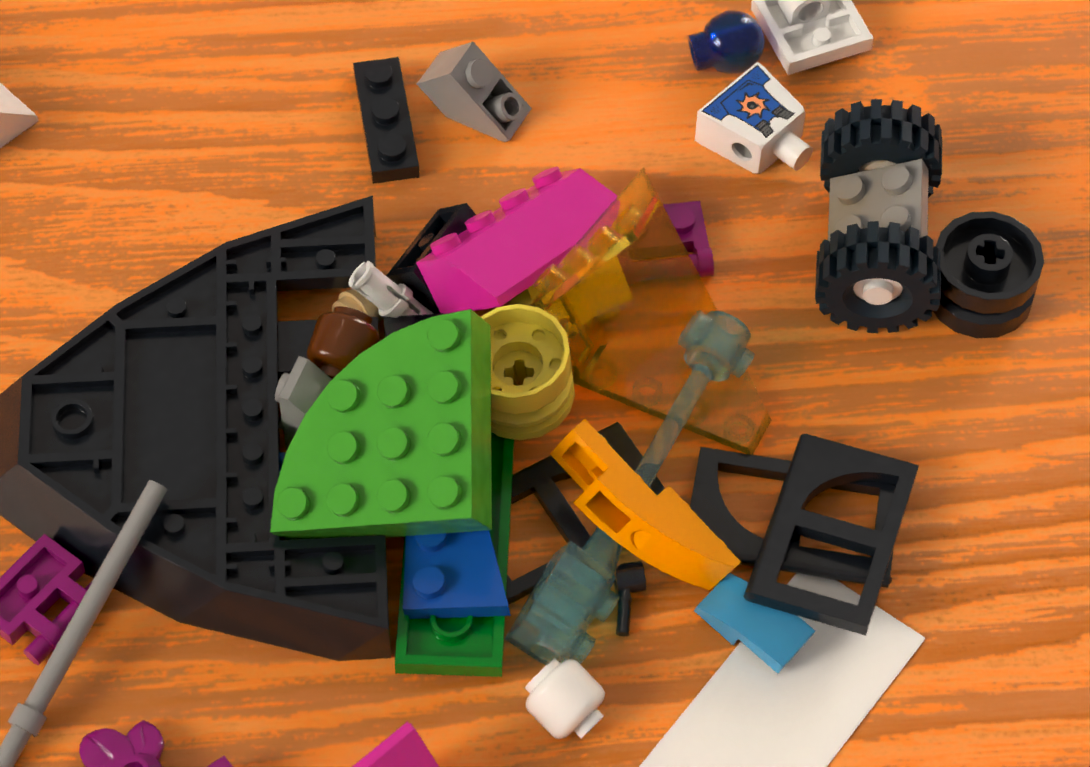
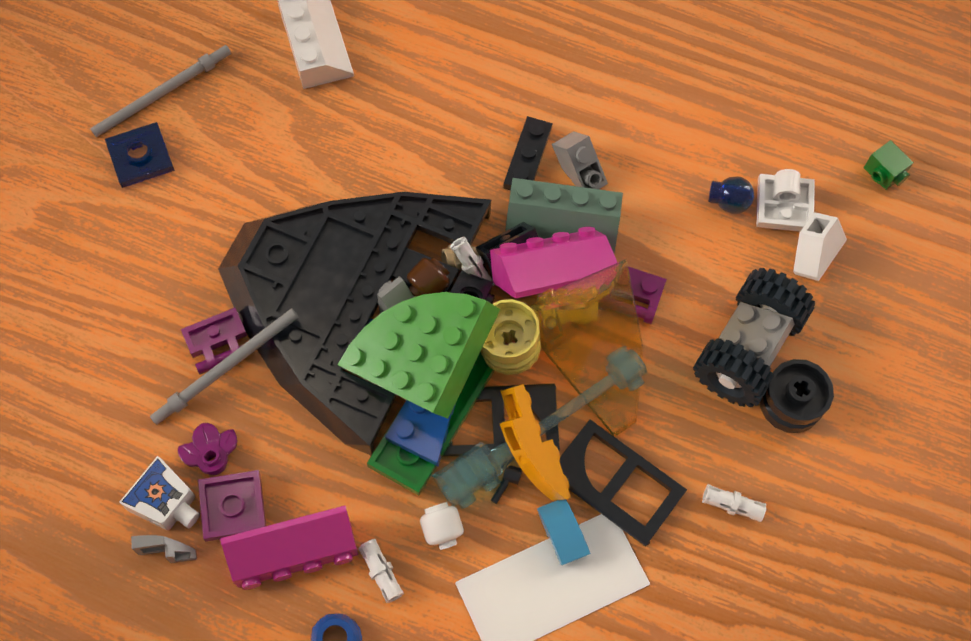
camera: 25 degrees right, 10 degrees up
white torso [695,62,813,174] -> none
black window [744,434,919,636] -> none
none -> sand green slope [505,178,623,253]
none -> white pin [702,484,766,522]
none -> white slope [793,212,847,281]

